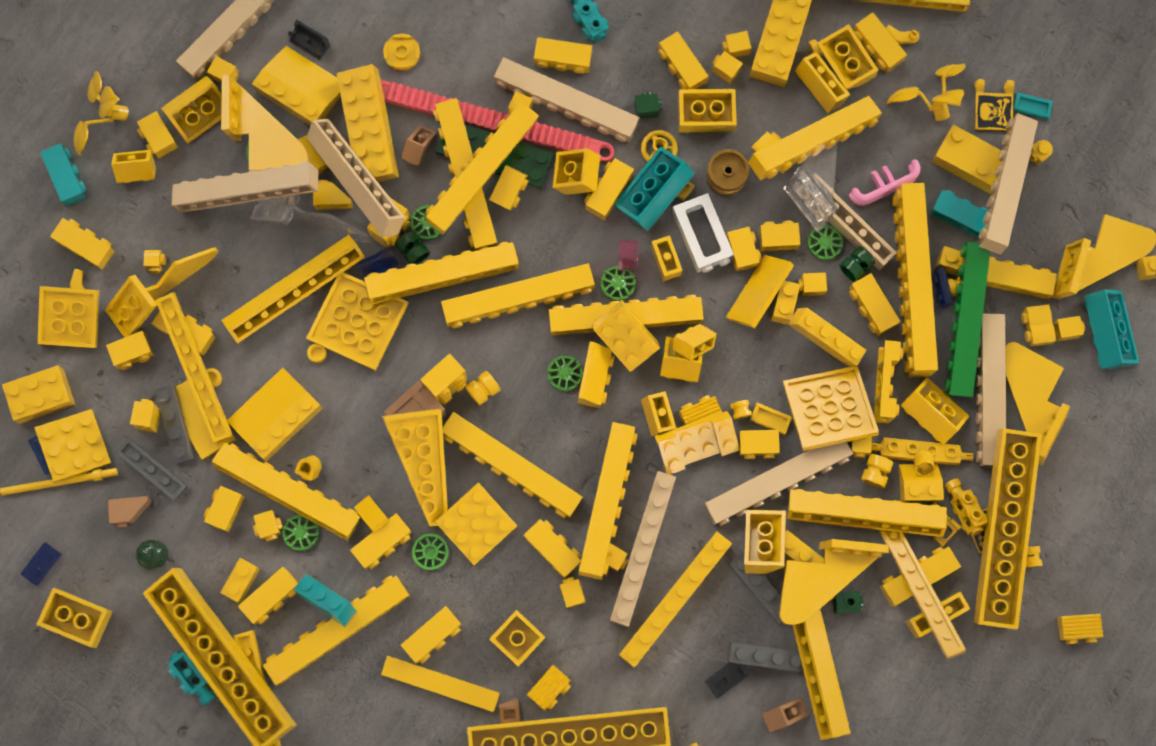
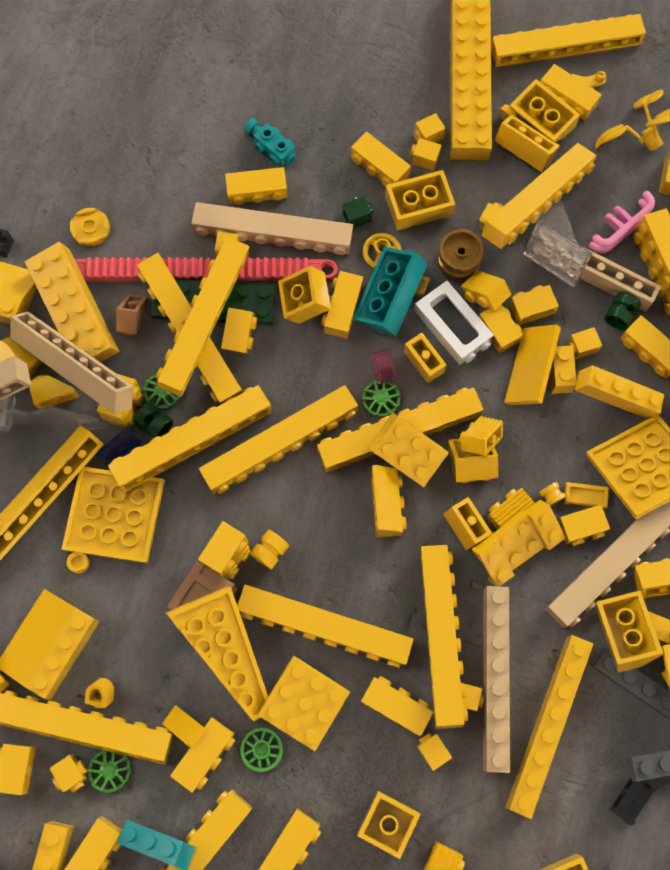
camera: 10 degrees left, 5 degrees down
bright green wheel [547,355,583,391] -> none
bright green wheel [808,225,843,260] -> none
none -> yellow brick [461,270,511,310]

